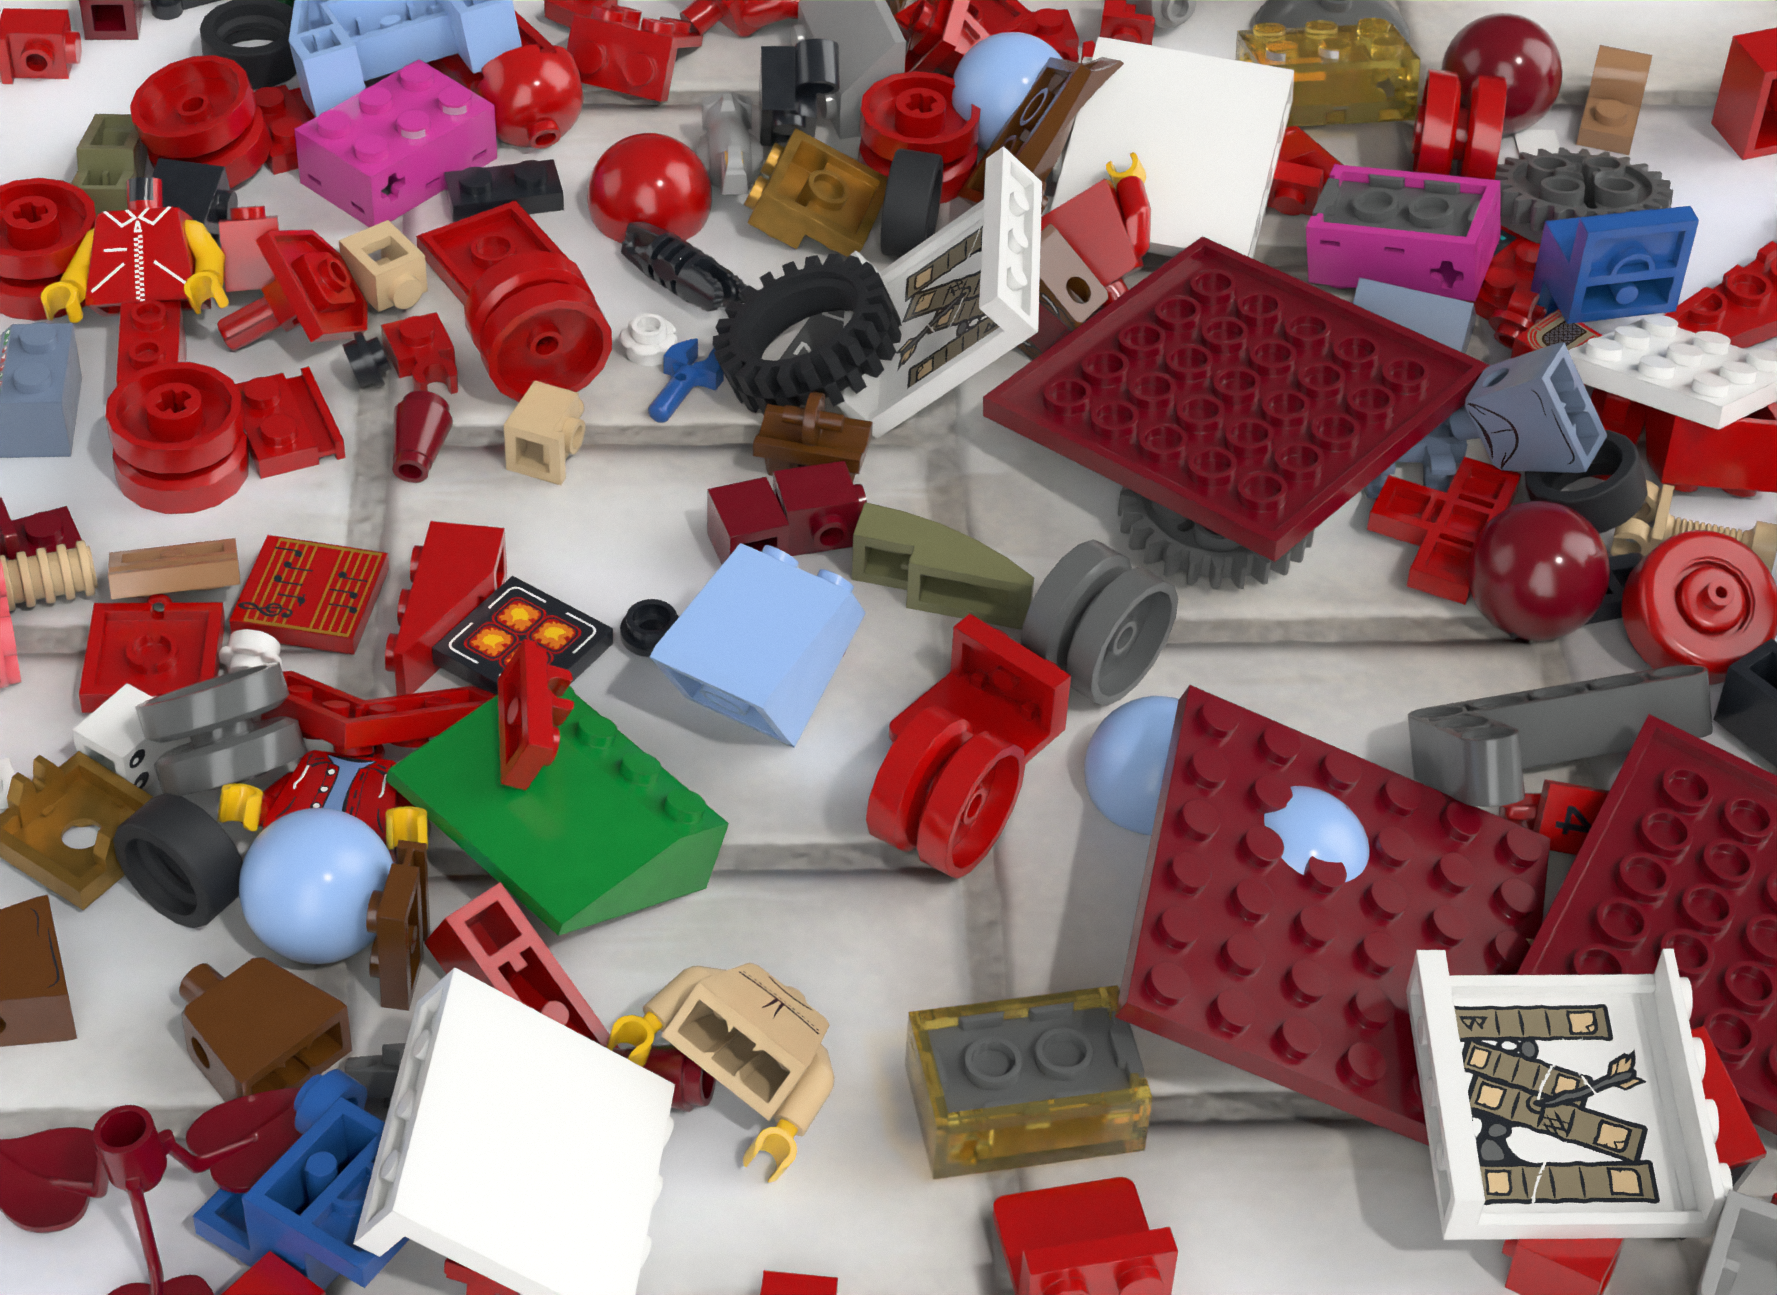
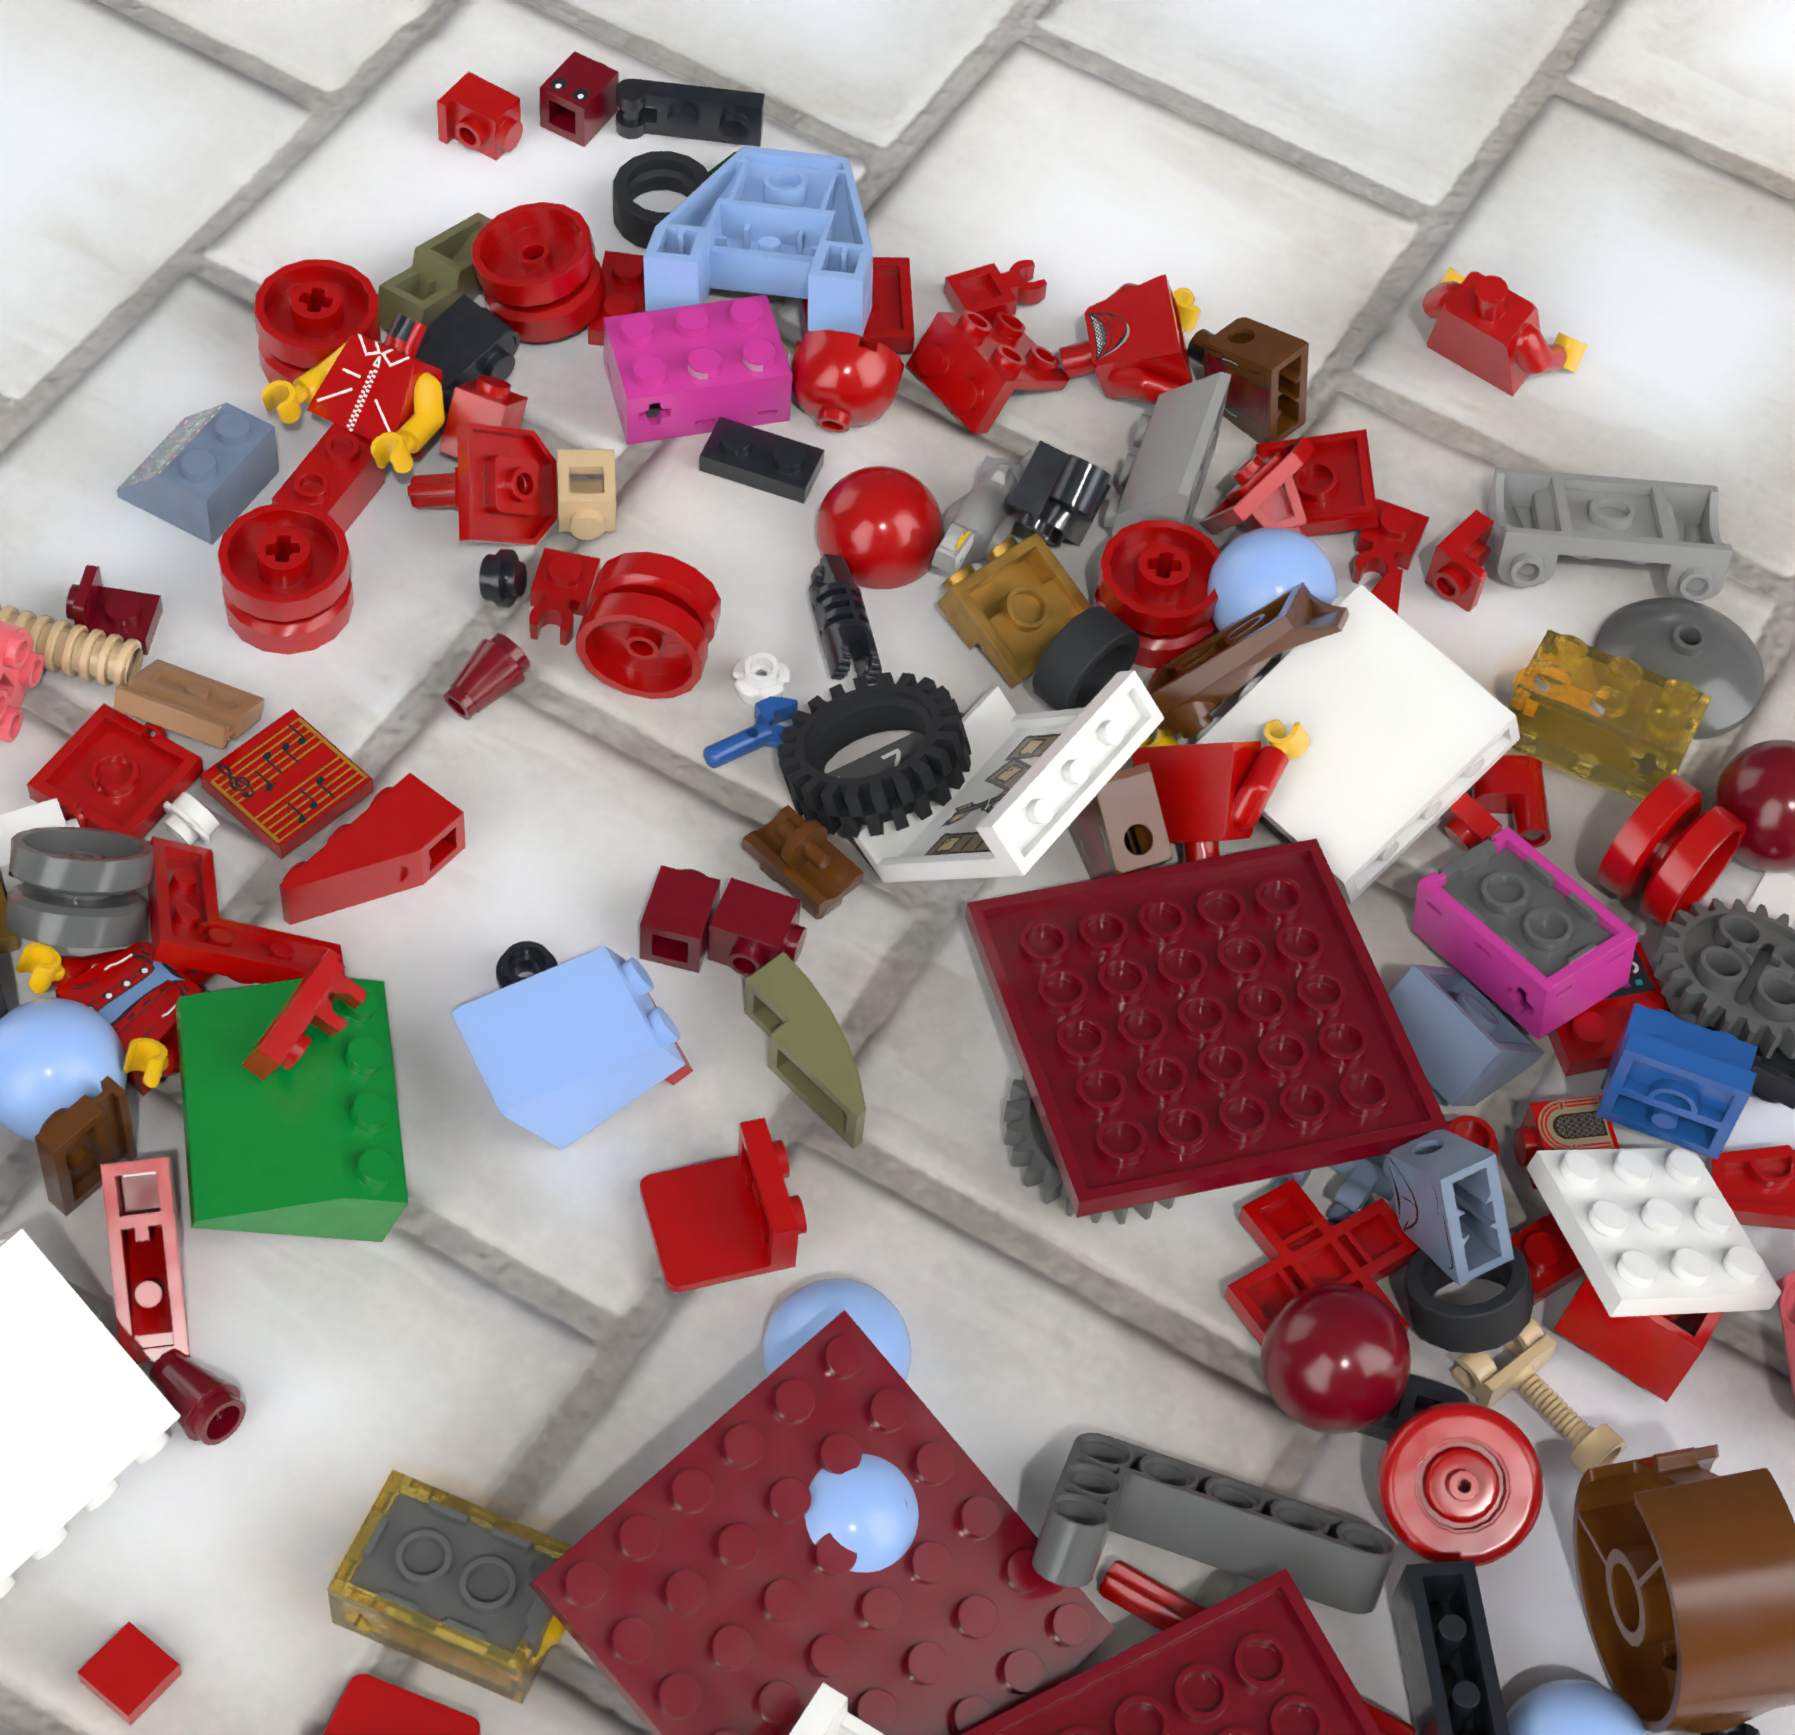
camera: 30 degrees right, 10 degrees up
red plate [236,366,346,479] -> none
red tile [416,201,568,305] -> none
tile [432,575,613,695] -> none
tan brick [504,381,585,485] -> none
tan torso [606,963,835,1183] -> none
red wheel [866,705,1026,879] -> none
dark grey wheel [1021,539,1178,706] -> none
red plate [1488,287,1546,349] -> none
red tile [1533,779,1609,855] -> none

